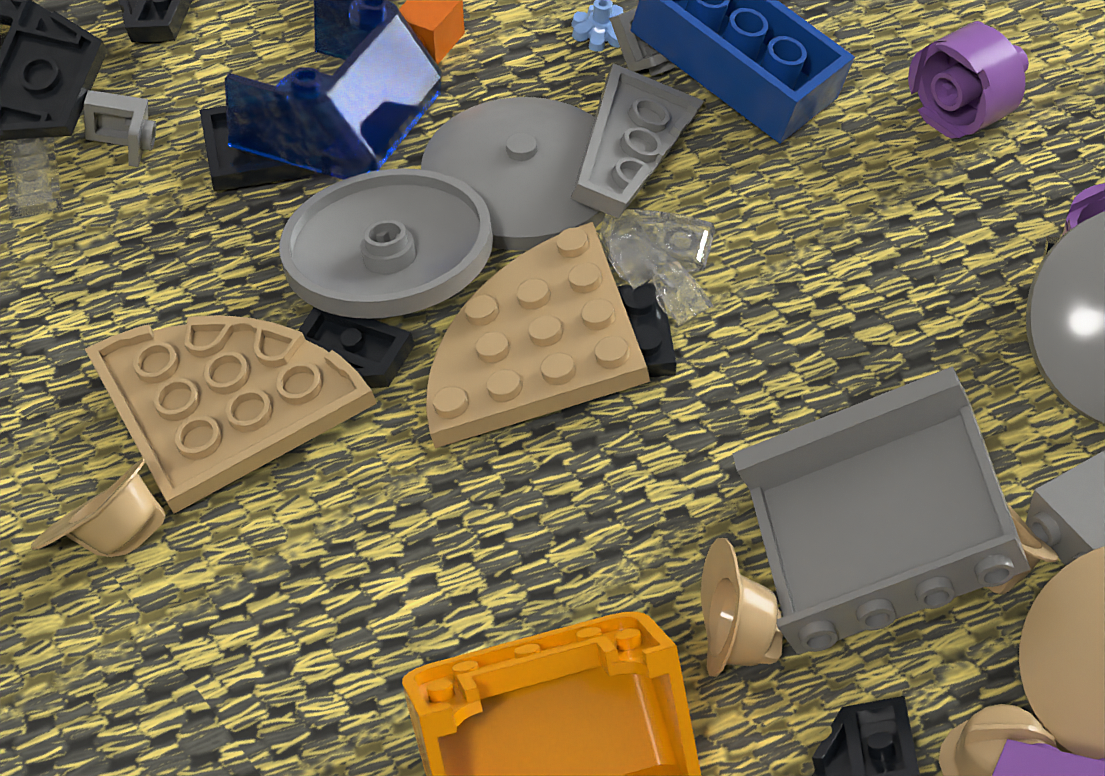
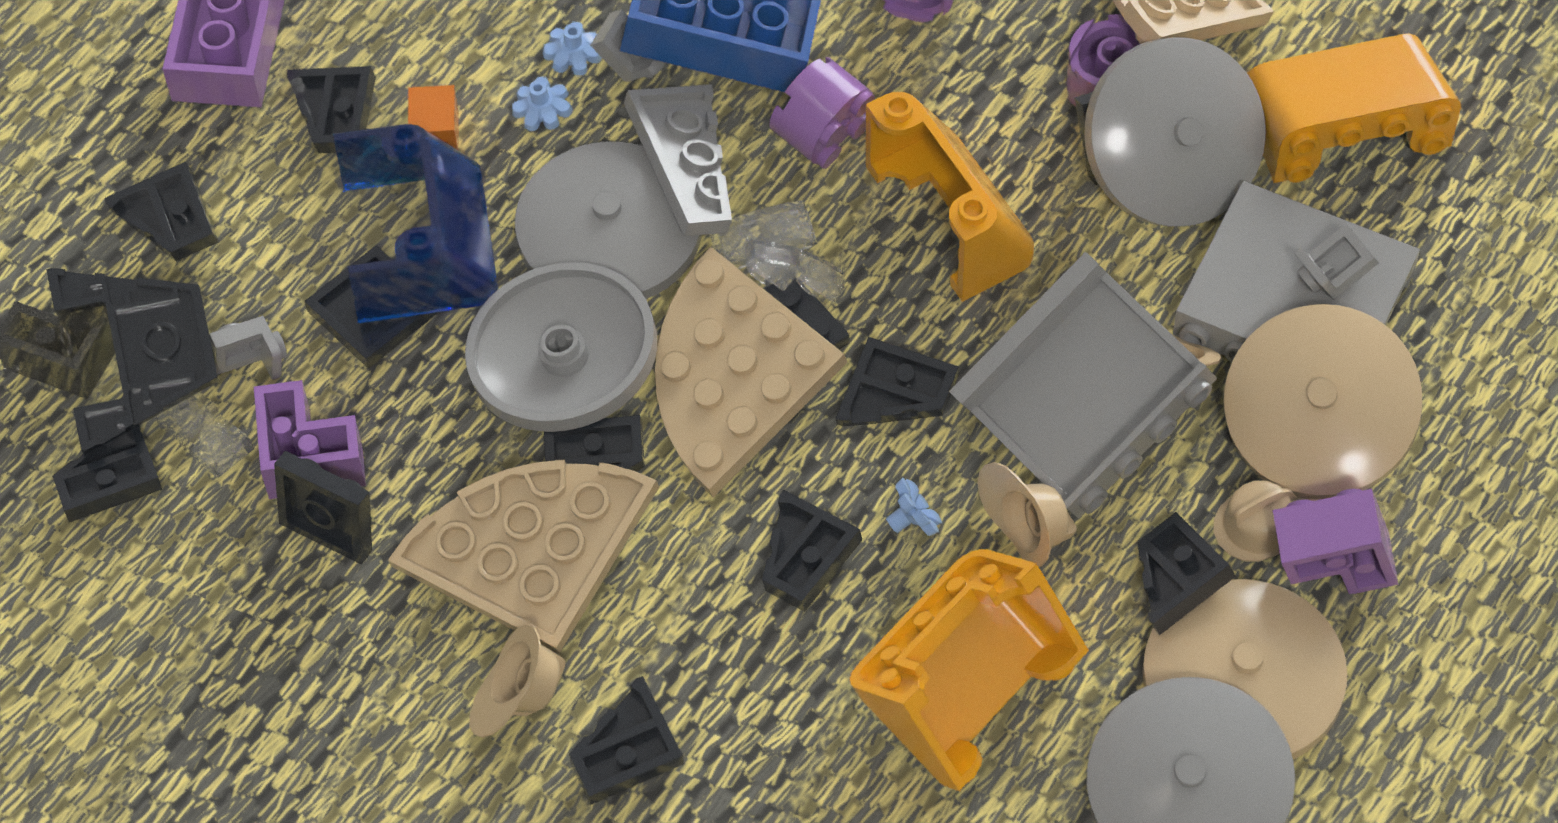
camera: 30 degrees left, 10 degrees up
none -> medium lavender brick [254,380,366,499]
none -> black plate [274,451,372,565]
none -> light blue plant [512,77,573,131]
none -> black wing [569,676,684,805]
none -> black wing [762,490,862,612]
none -> medium lavender brick [769,57,875,169]
none -> black wing [836,337,960,427]
none -> light orange windscreen [866,92,1034,302]
none -> light blue plant [886,477,942,536]

